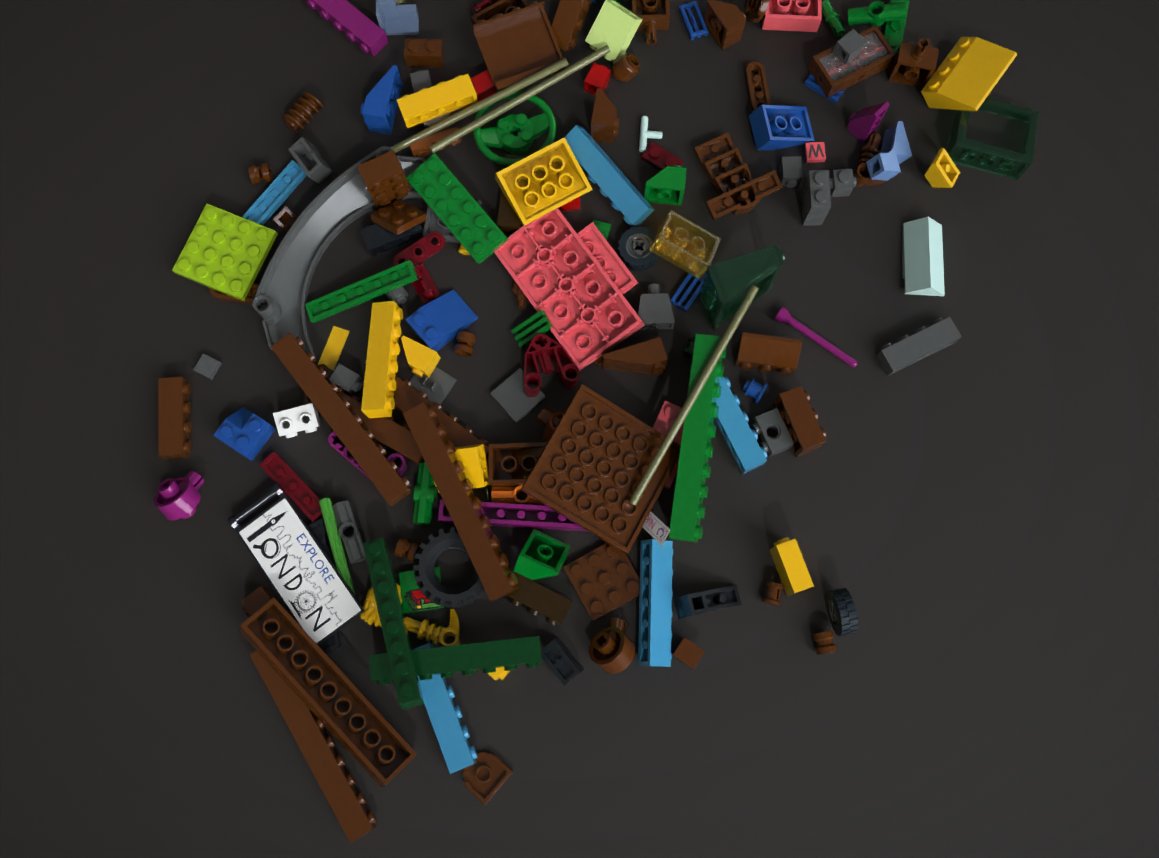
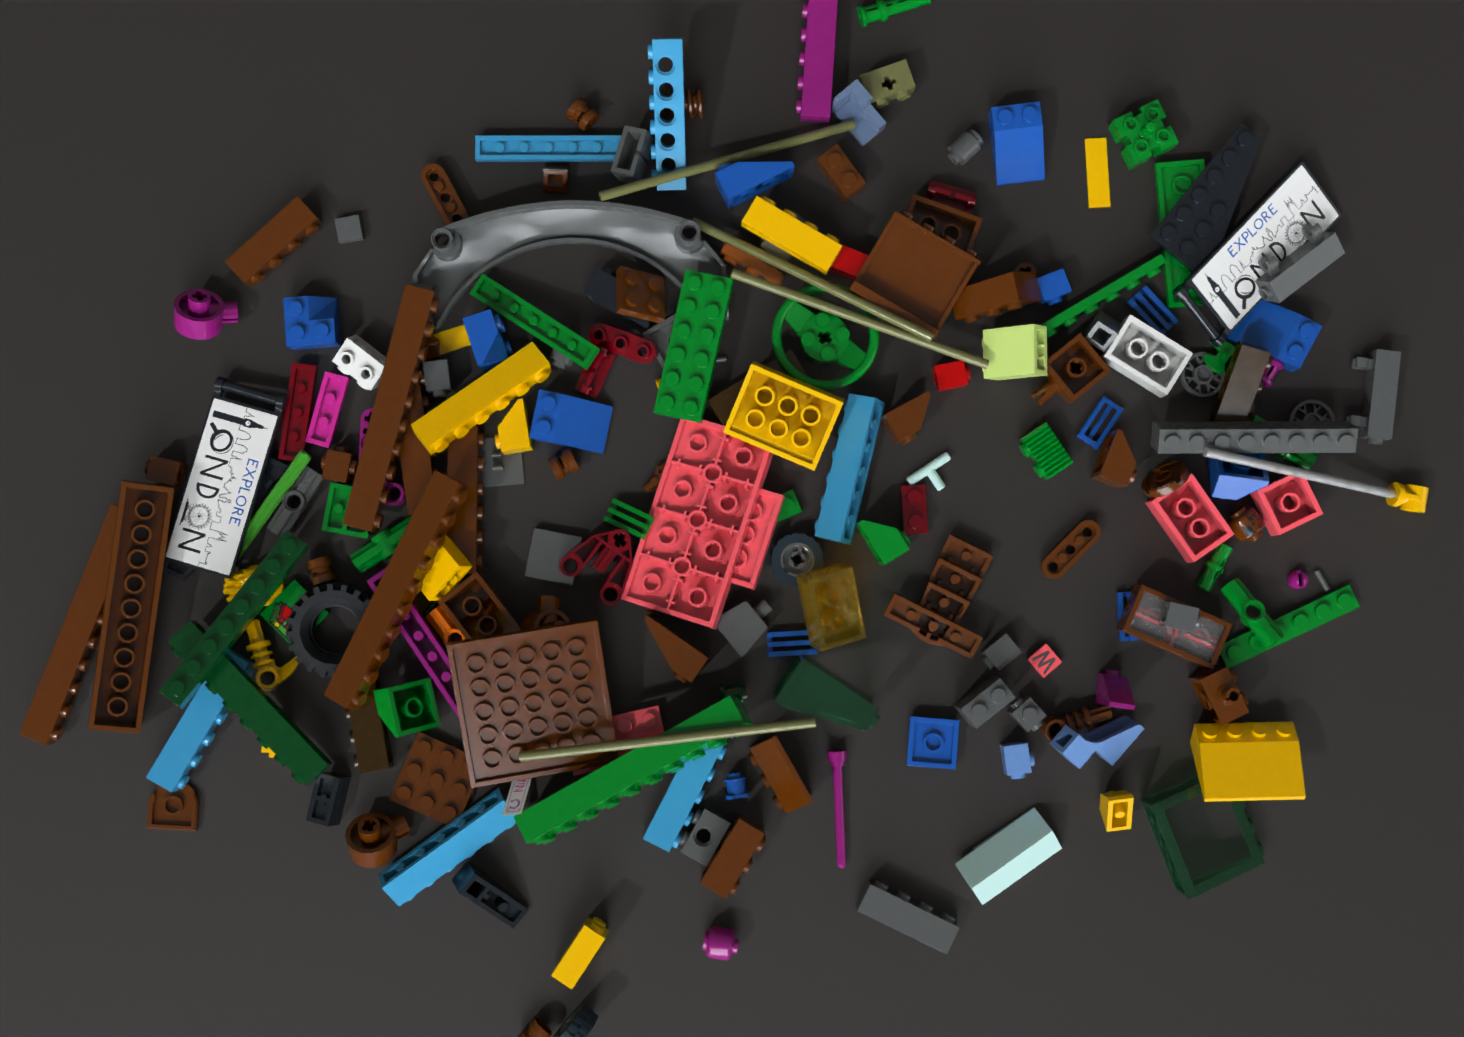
camera: 50 degrees right, 10 degrees up
lime plate [172,204,278,301] -> none
reddish brown brick [357,150,411,207] -> none
dark grey brick [410,70,432,93] -> none
reddish brown head [612,53,640,82] -> none
reddish brown panel [672,637,705,669] -> none
blue slope [749,105,815,151] -> none
reddish brown bush [762,581,784,606] -> none
none -> dark pink plate [305,371,350,449]
none -> reddish brown brick [321,446,358,484]
none -> green wing [322,482,370,539]
none -> blue slope [462,309,514,371]
none -> olive piece [598,119,856,202]
none -> dark azure brick [648,37,687,190]
none -> magenta head [702,926,739,961]
none -> blue plate [906,716,960,770]
none -> medium blue brick [1000,741,1035,779]
none -> green brick [1019,422,1073,480]

